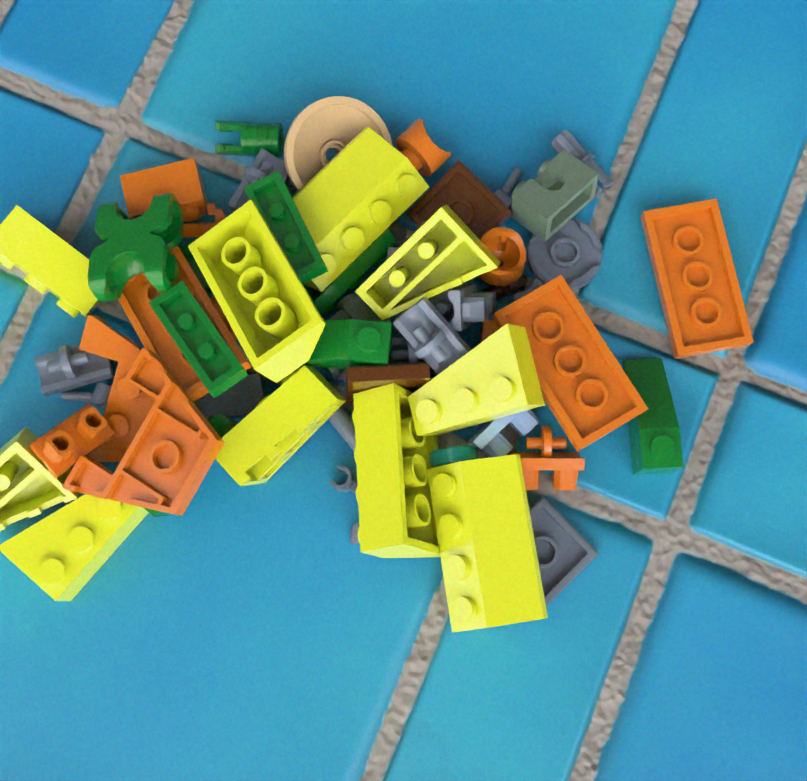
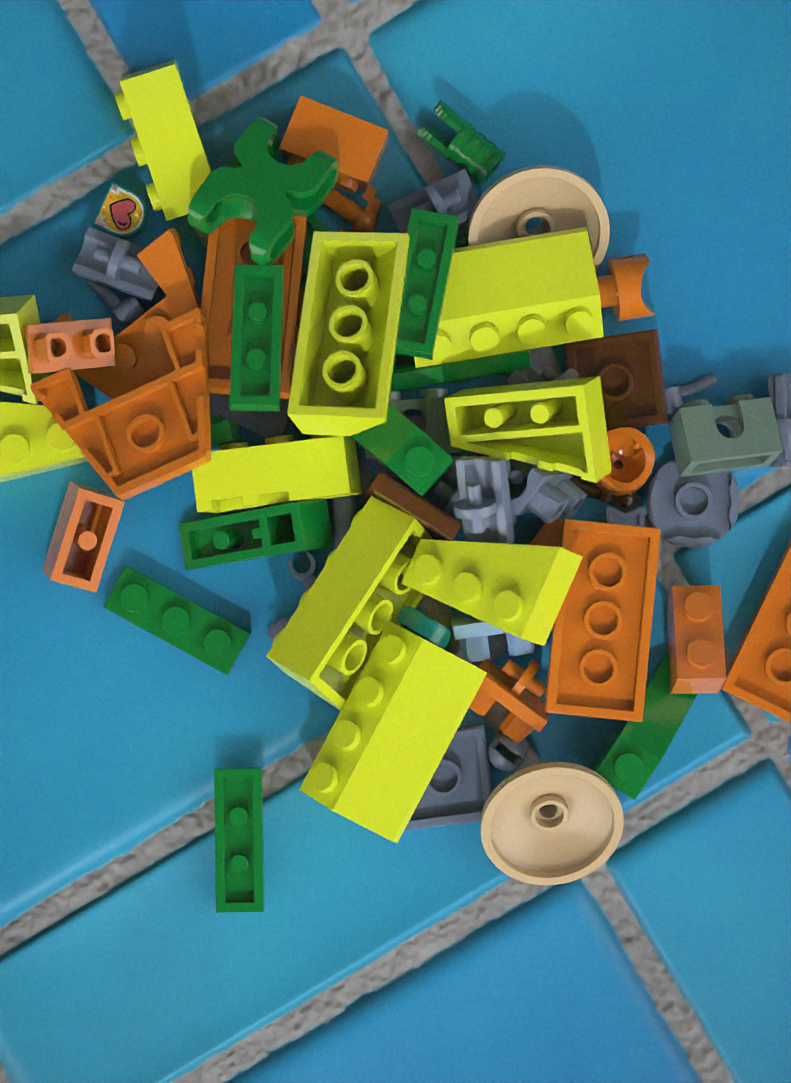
camera: 35 degrees right, 10 degrees up
none -> orange brick [42,481,125,593]
none -> tile [92,182,148,239]
none -> green plate [103,566,251,675]
none -> green slope [178,500,334,570]
none -> green plate [214,767,265,913]
none -> tan dish [480,762,624,885]
none -> sand blue hinge [487,733,526,771]
none -> orange brick [665,585,726,694]

